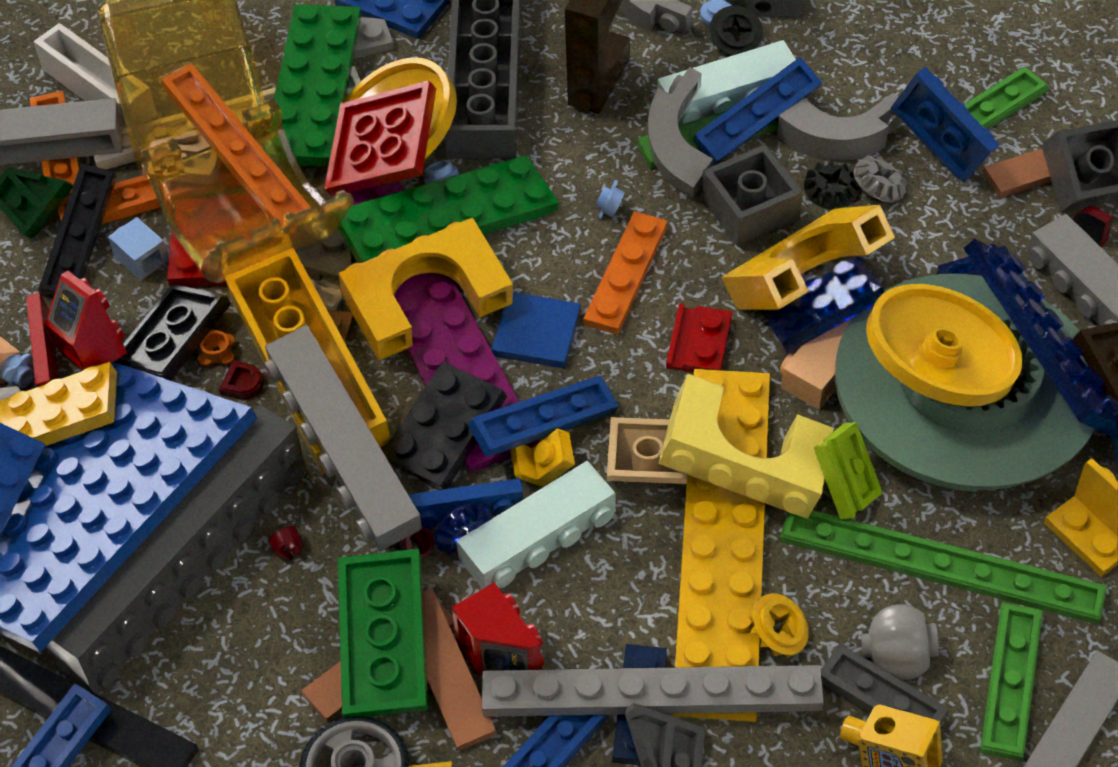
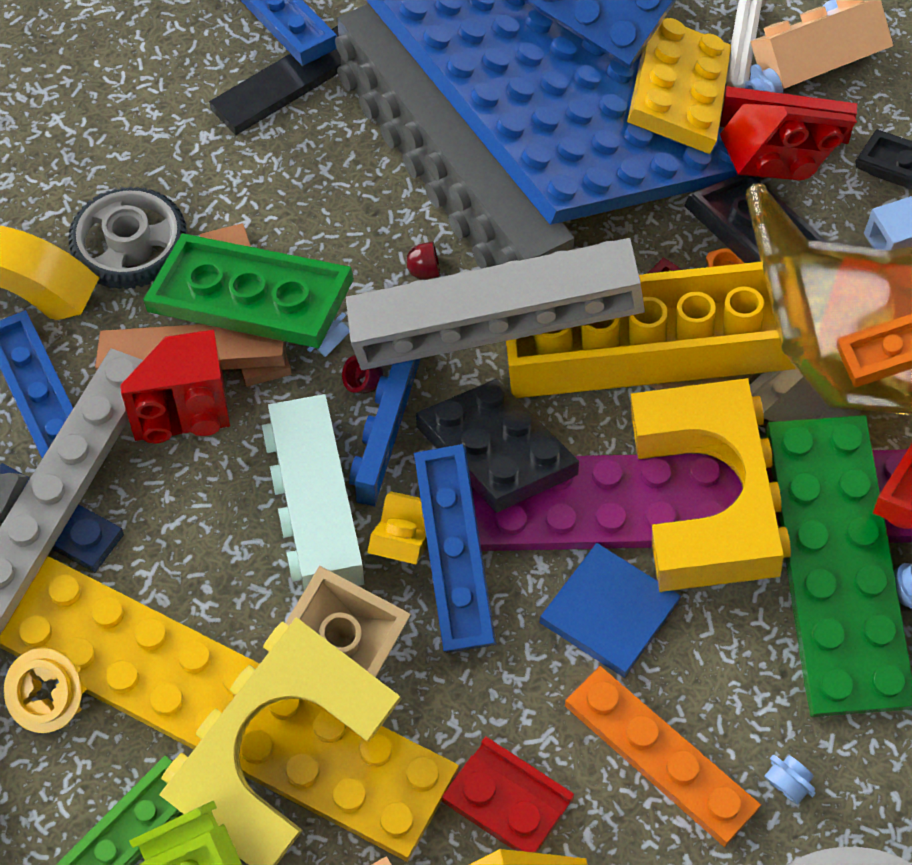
camera: 110 degrees right, 5 degrees up
clear blue gear [434,503,492,554] -> none

